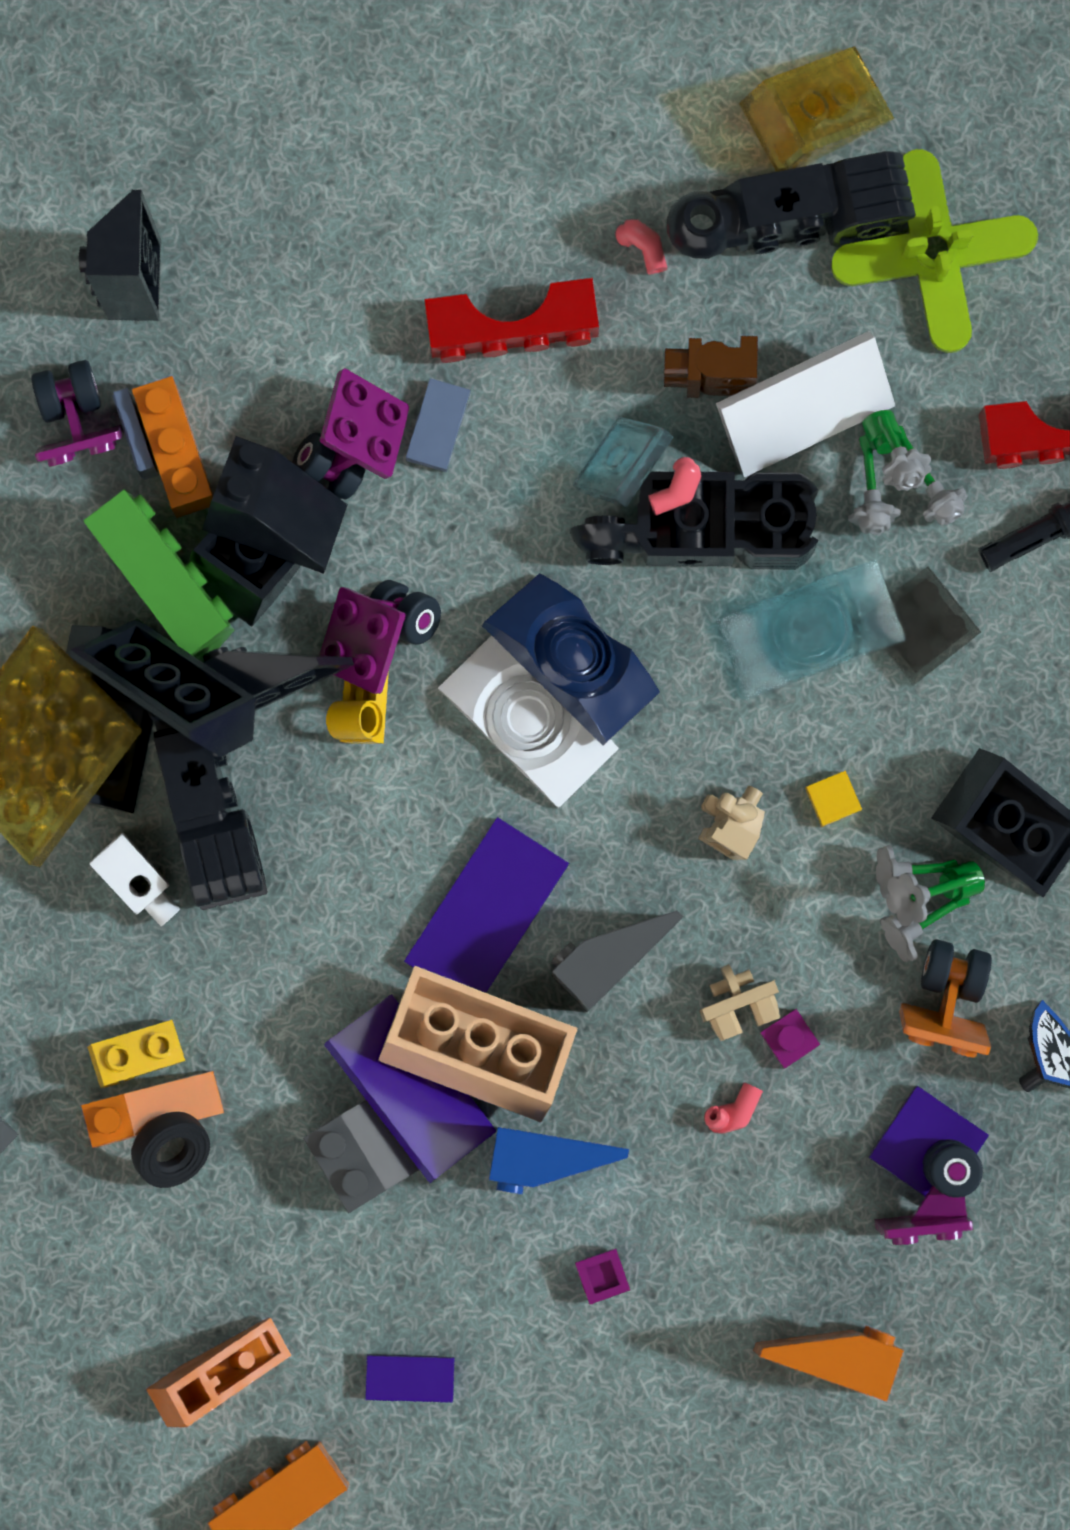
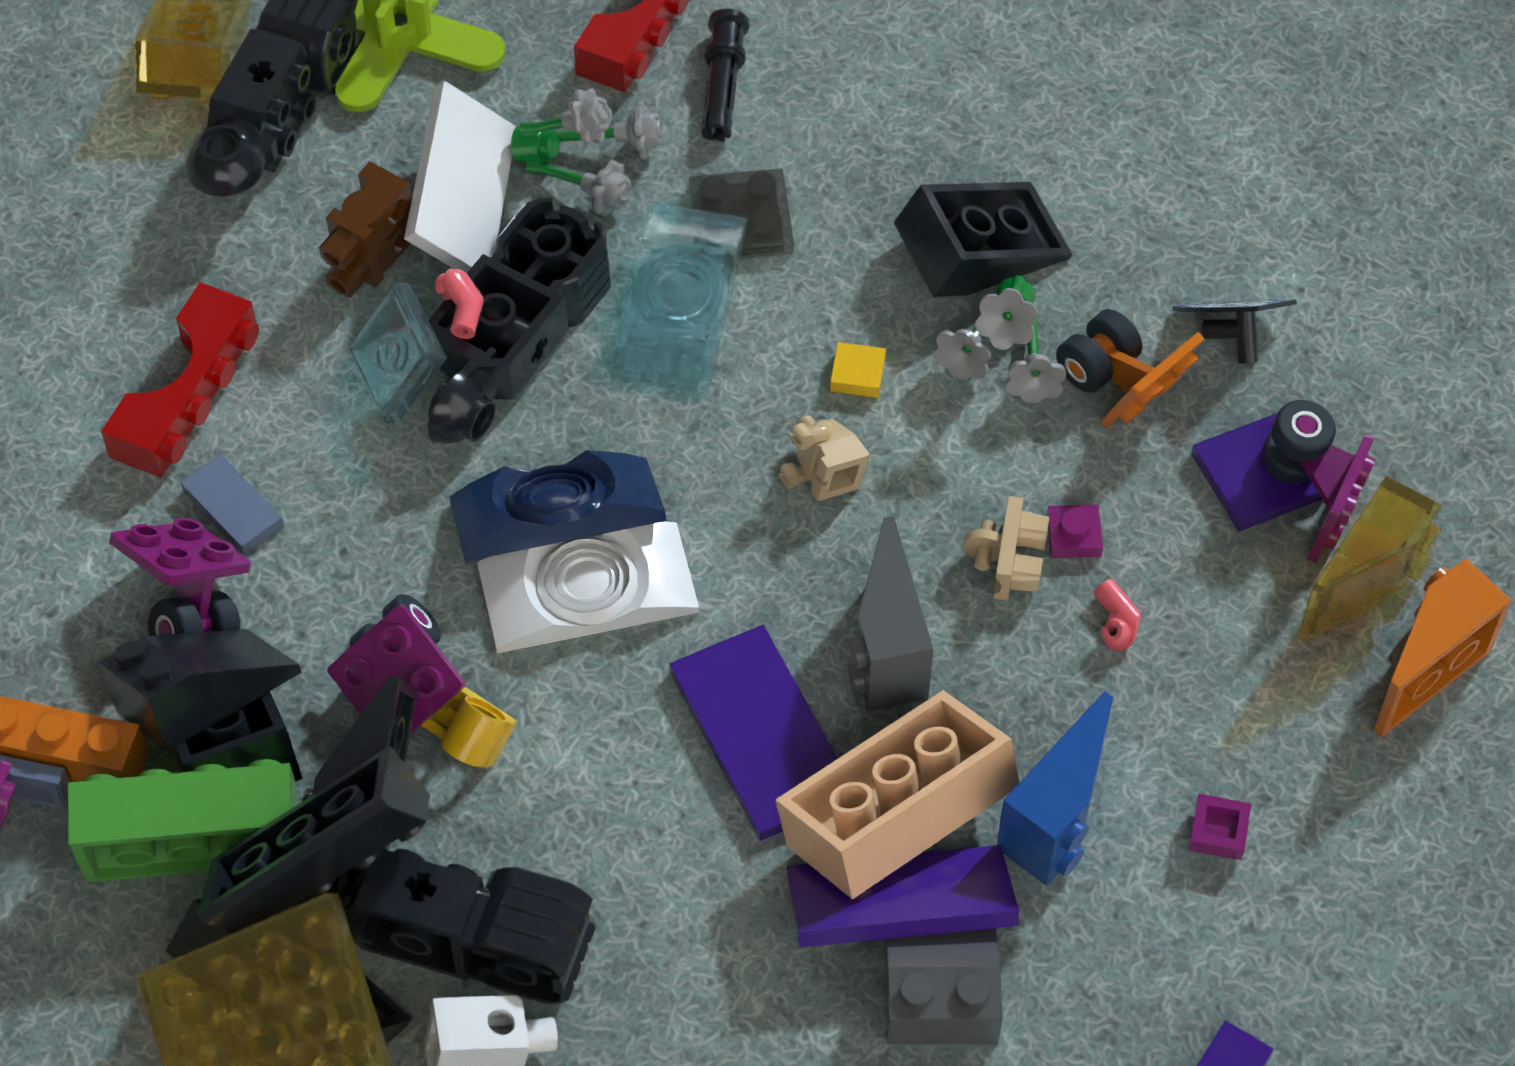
camera: 55 degrees left, 25 degrees down
coral arm [615,219,668,275] -> none
none -> clear yellow slope [1297,476,1442,643]

